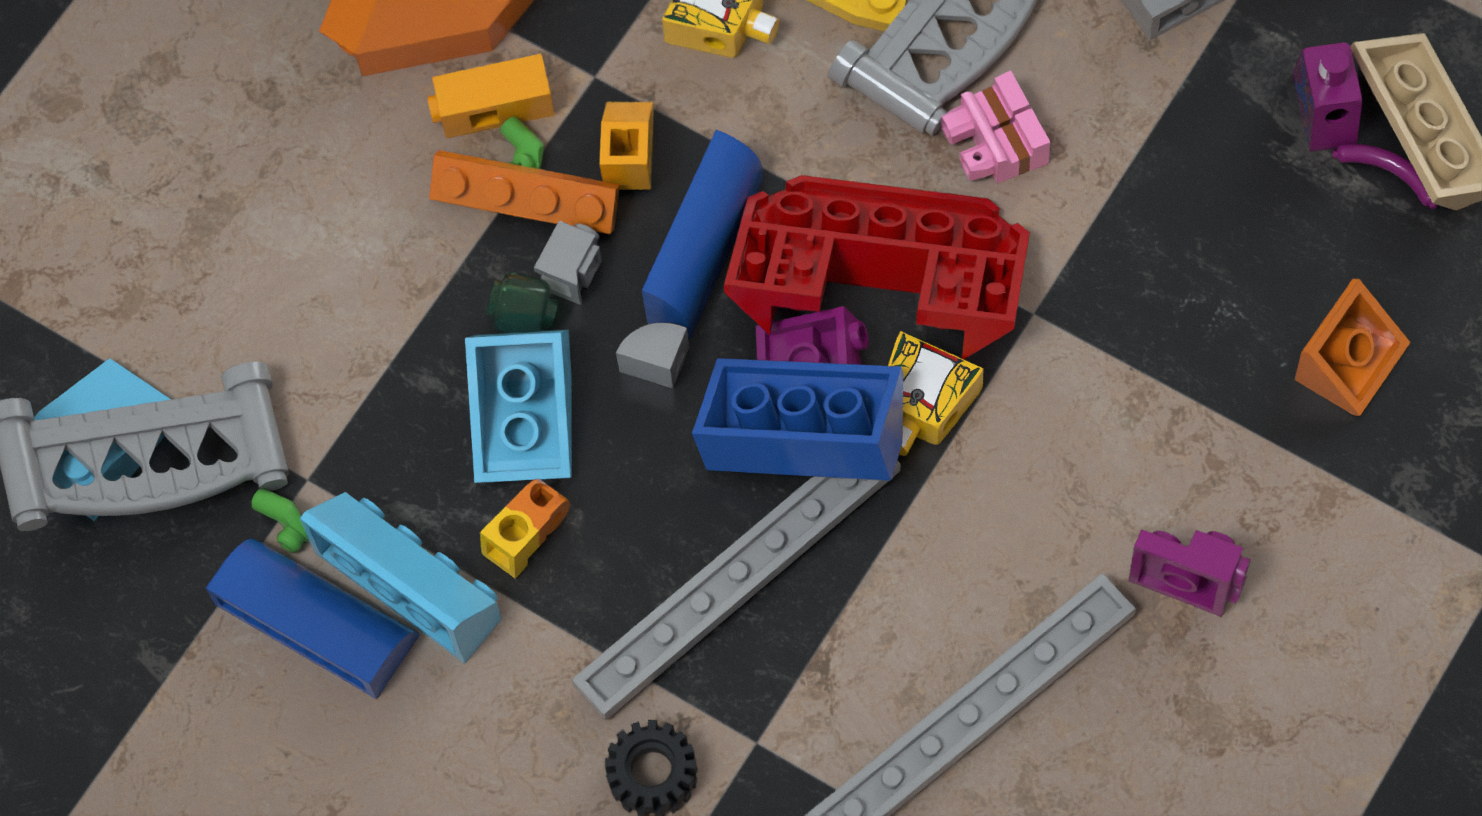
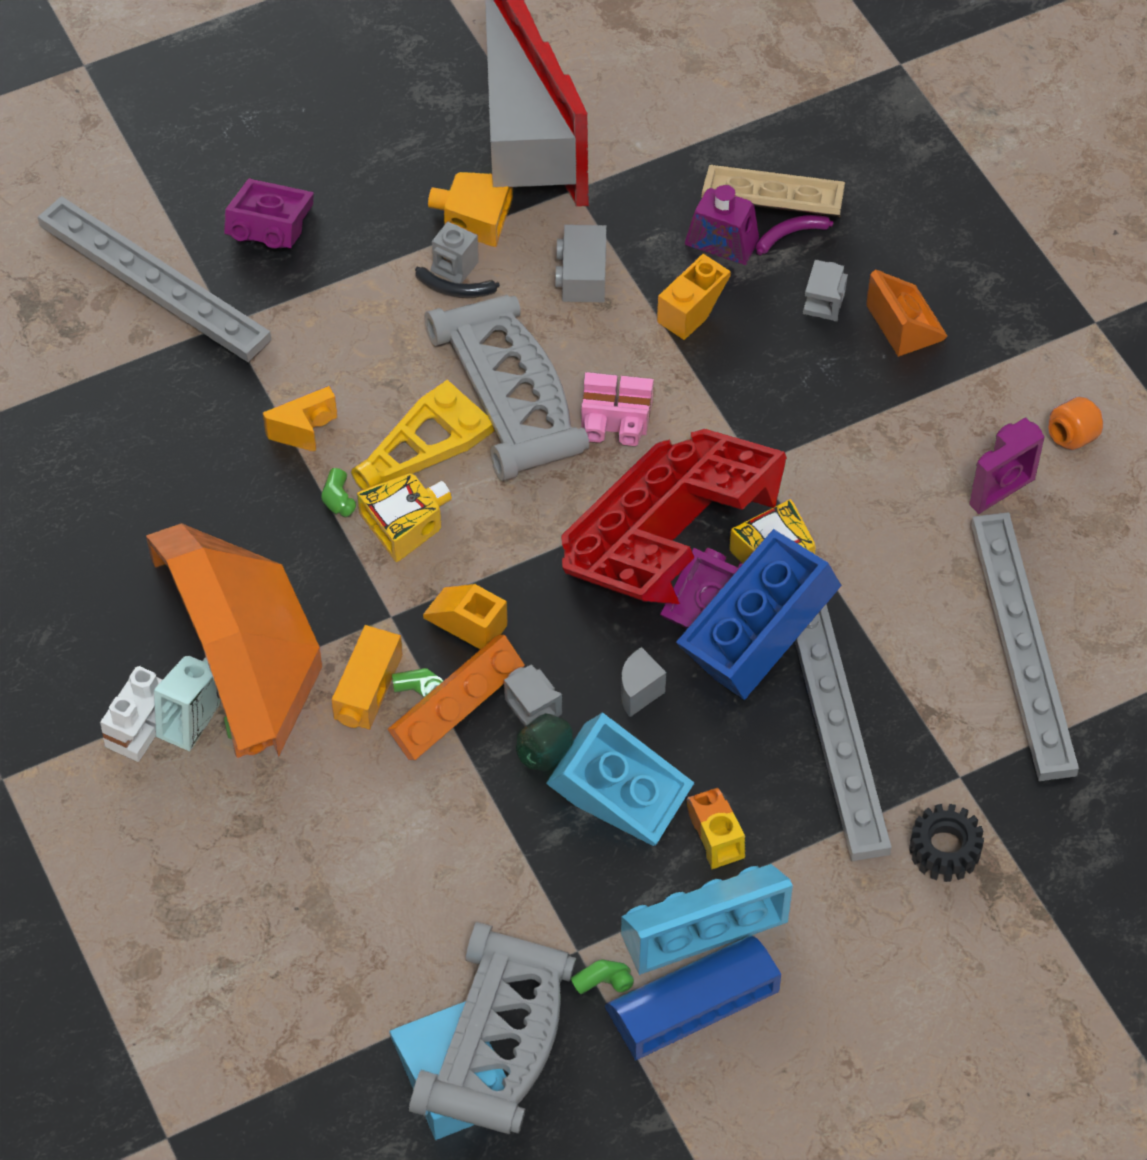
camera: 65 degrees left, 10 degrees down
blue brick [642,130,763,338] -> none
none -> light orange slope [657,254,731,340]
none -> light grey window [803,260,848,321]
none -> orange head [1048,397,1103,450]

